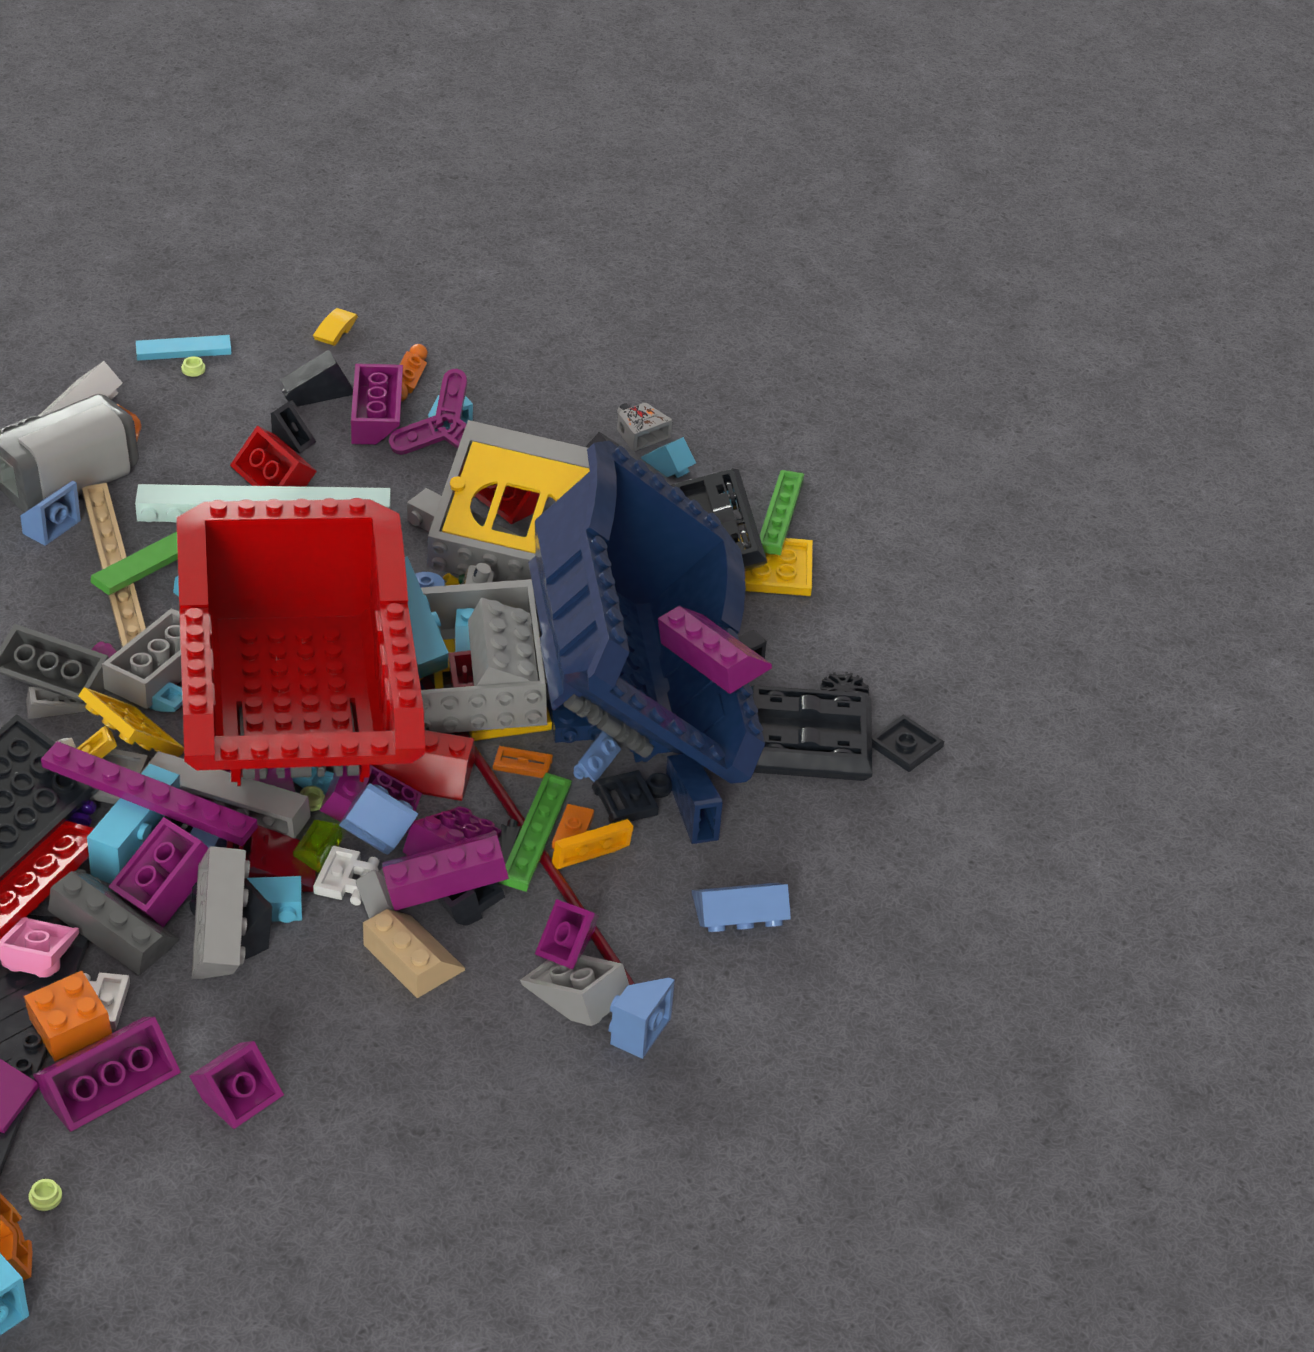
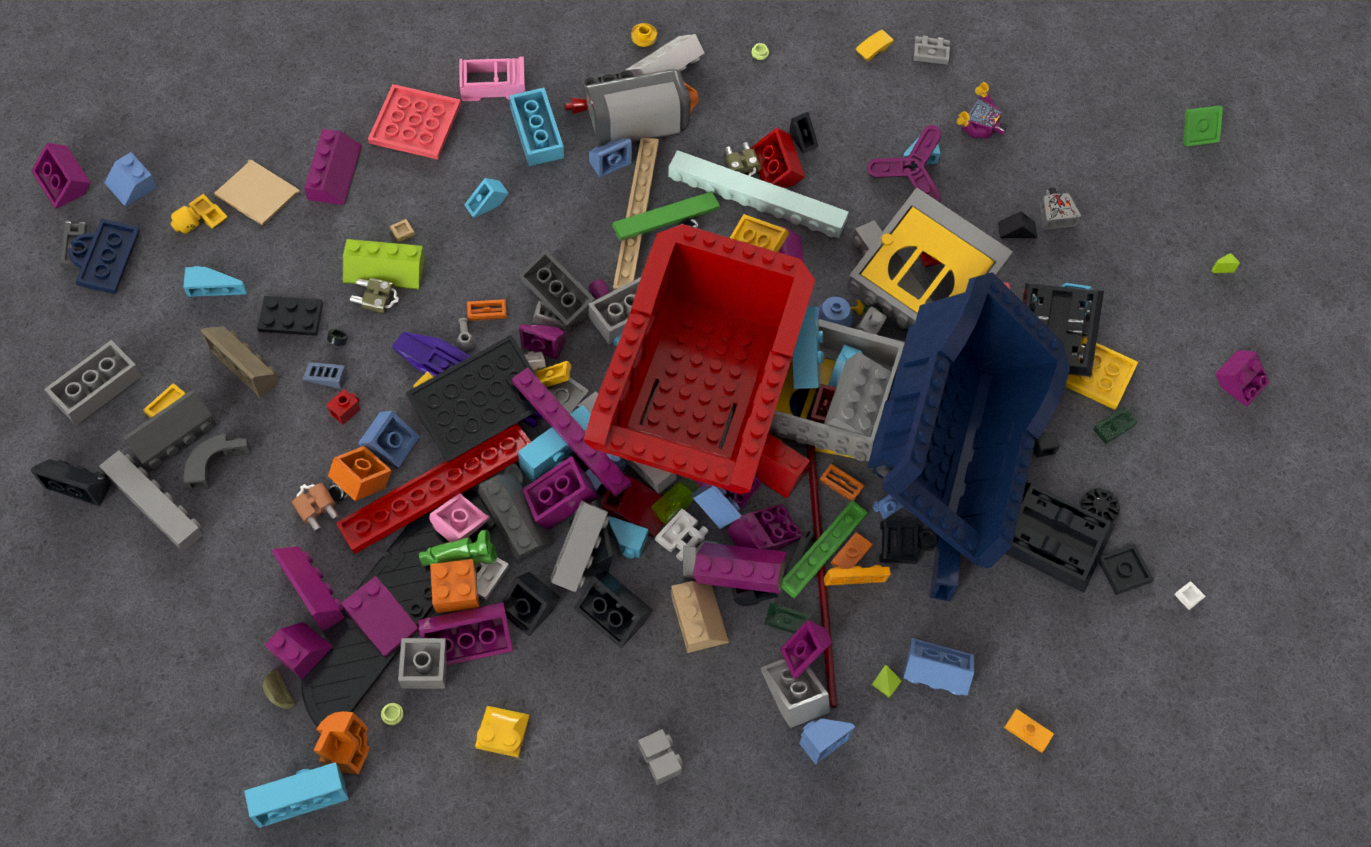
camera: 25 degrees right, 20 degrees up
yellow plate [78,687,184,757] -> none
medium azure tile [136,335,231,361] -> none
magenta slope [189,1041,284,1129] -> none
black slope [280,350,353,407] -> none
magenta slope [351,364,403,445] -> none
orange plate [399,344,428,402] -> none
medium azure slope [641,437,696,478] -> none
magenta slope [658,606,772,694] -> none
bright green tile [759,470,804,555] -> none
none -> light grey slope [398,638,447,689]
none -> bright green piece [419,530,497,566]
none -> yellow slope [475,706,530,758]
none -> black slope [502,572,561,636]
none -> magenta slope [519,324,566,360]
none -> black slope [574,571,653,648]
none -> yellow plate [631,23,657,47]
none -> light grey piece [638,729,684,785]
none -> olive piece [725,142,761,176]
none -> clear green plate [764,603,811,634]
none -> lime slope [872,665,901,698]
none -> light grey plate [913,35,950,65]
none -> torso [957,82,1008,139]
none -> light orange plate [1004,709,1054,753]
none -> clear green plate [1093,407,1138,444]
none -> white tile [1174,581,1206,610]
none -> bright green tile [1183,105,1223,146]
none -> lime slope [1212,253,1240,273]
none -> magenta slope [1215,350,1270,407]

